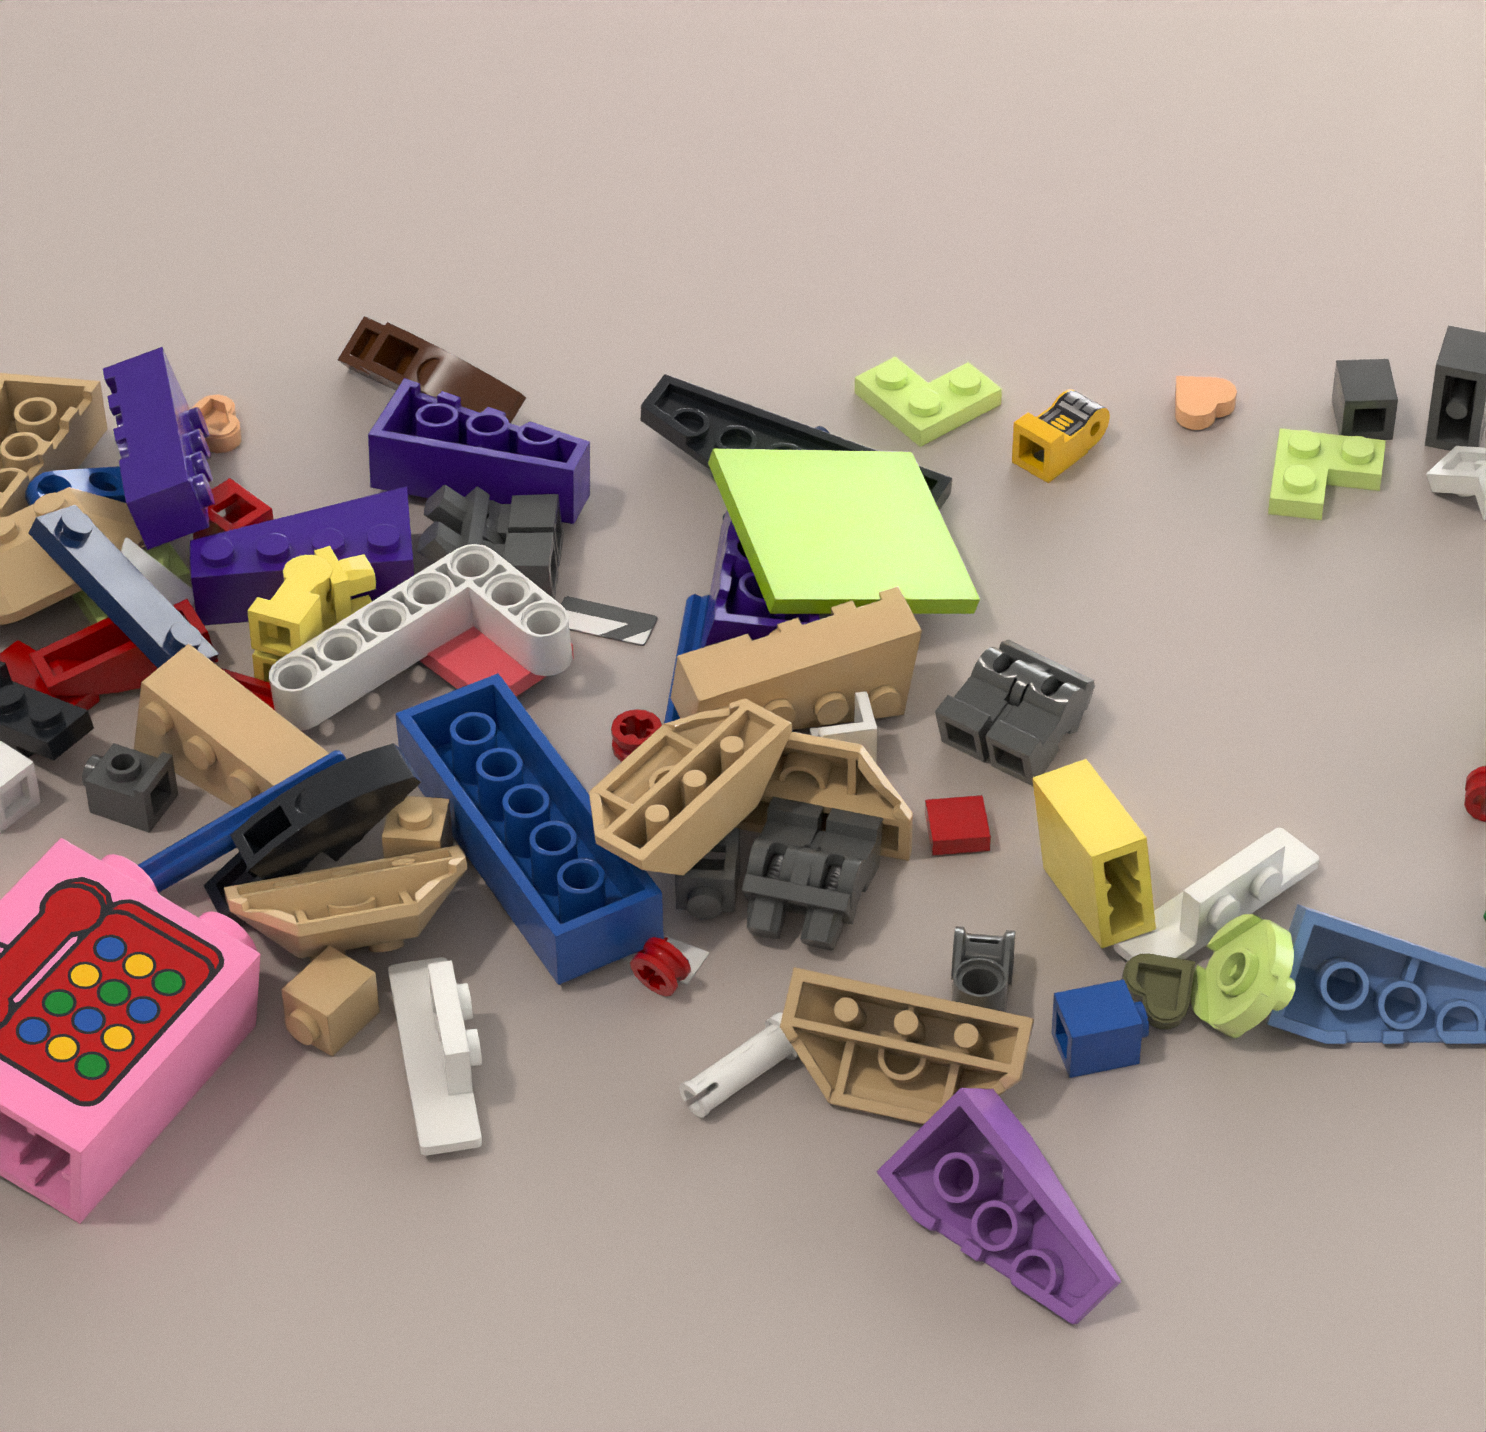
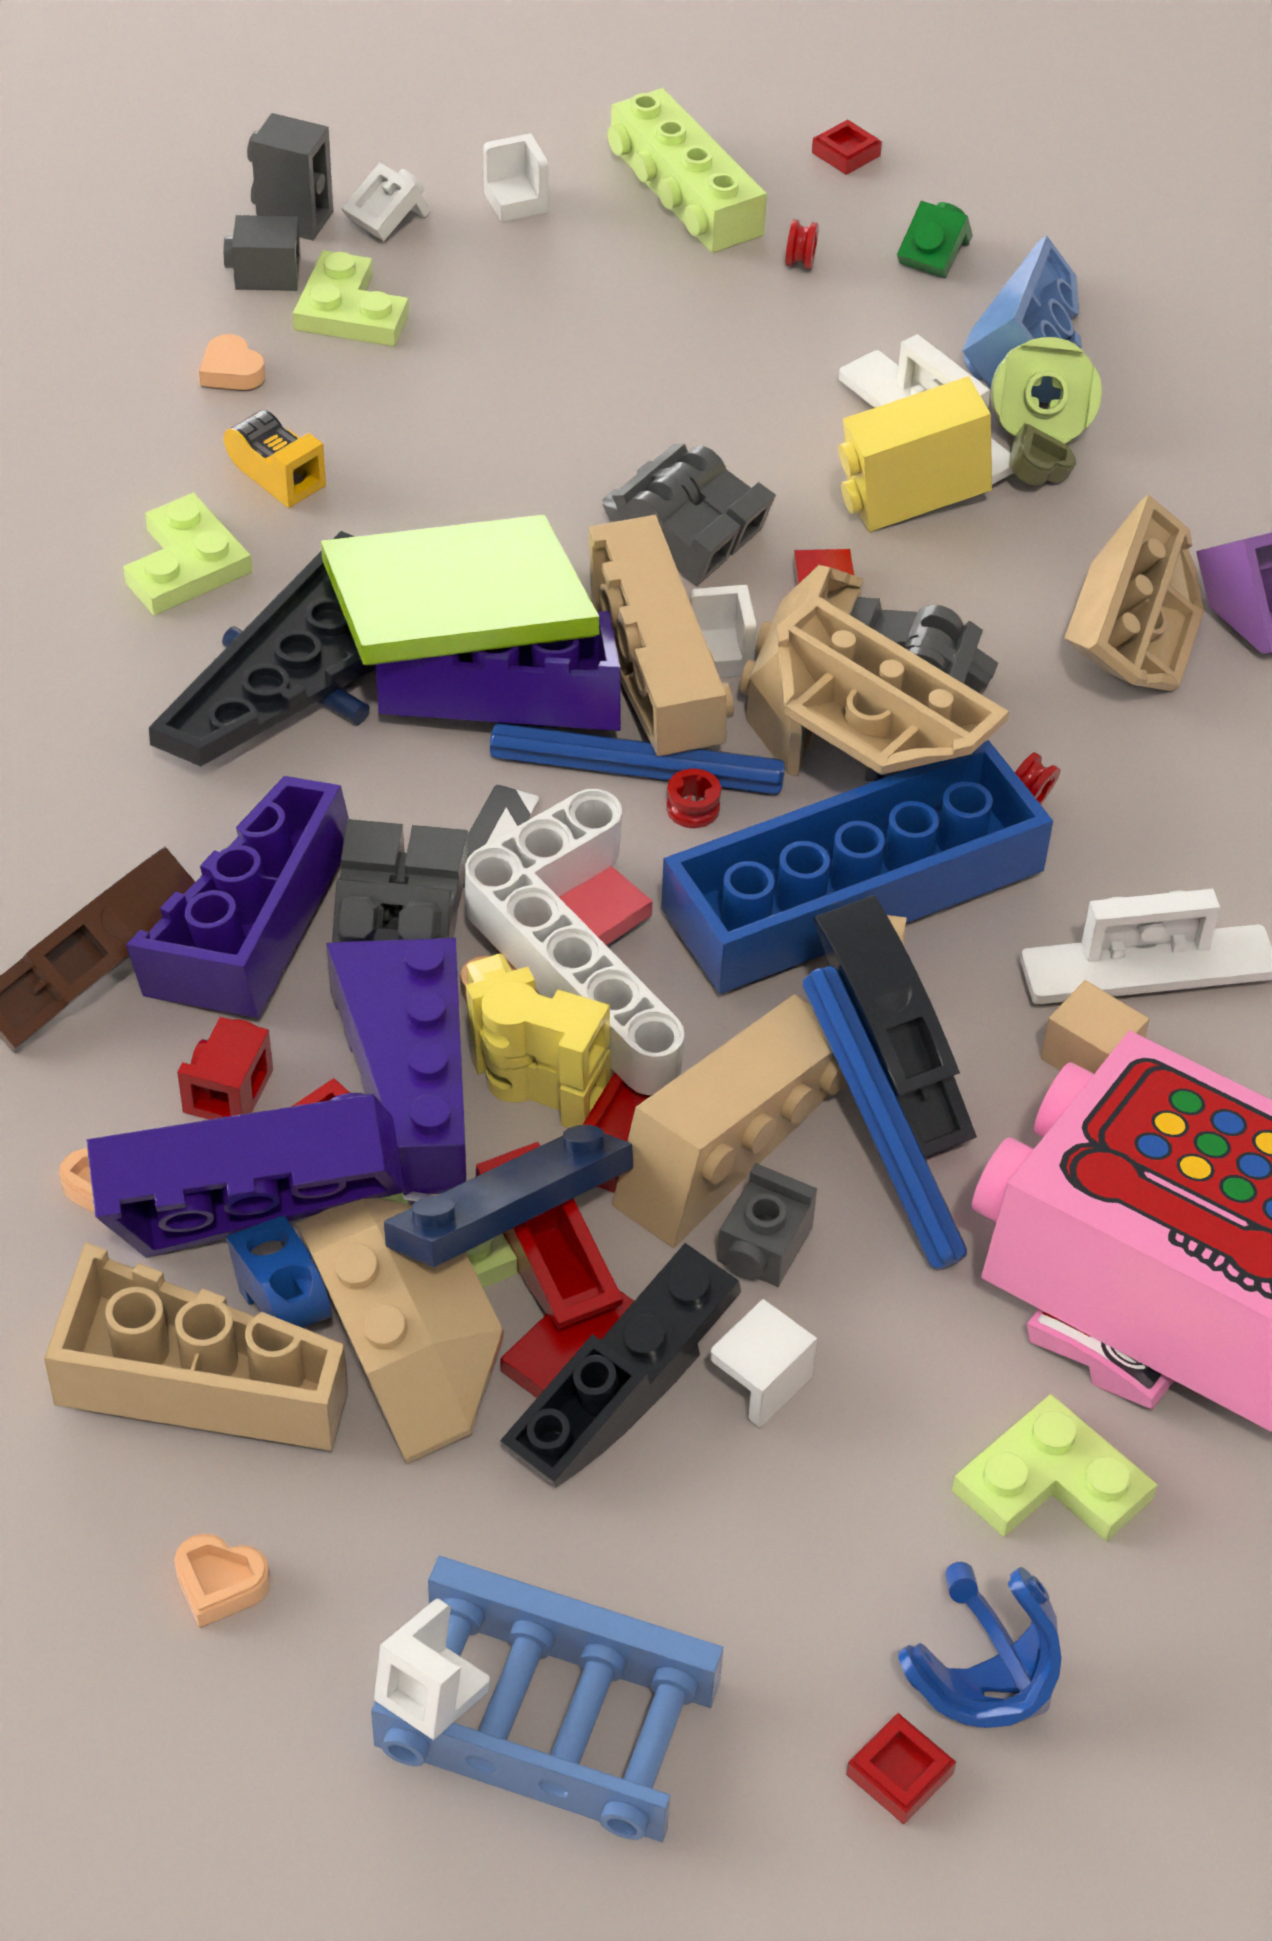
camera: 90 degrees left, 5 degrees up
tan wedge [224,845,467,962] -> none
white pin [679,1012,798,1118] -> none
dark grey piece [951,926,1016,1012] -> none
blue brick [1051,979,1149,1078] -> none
none -> red brick [177,1017,273,1120]

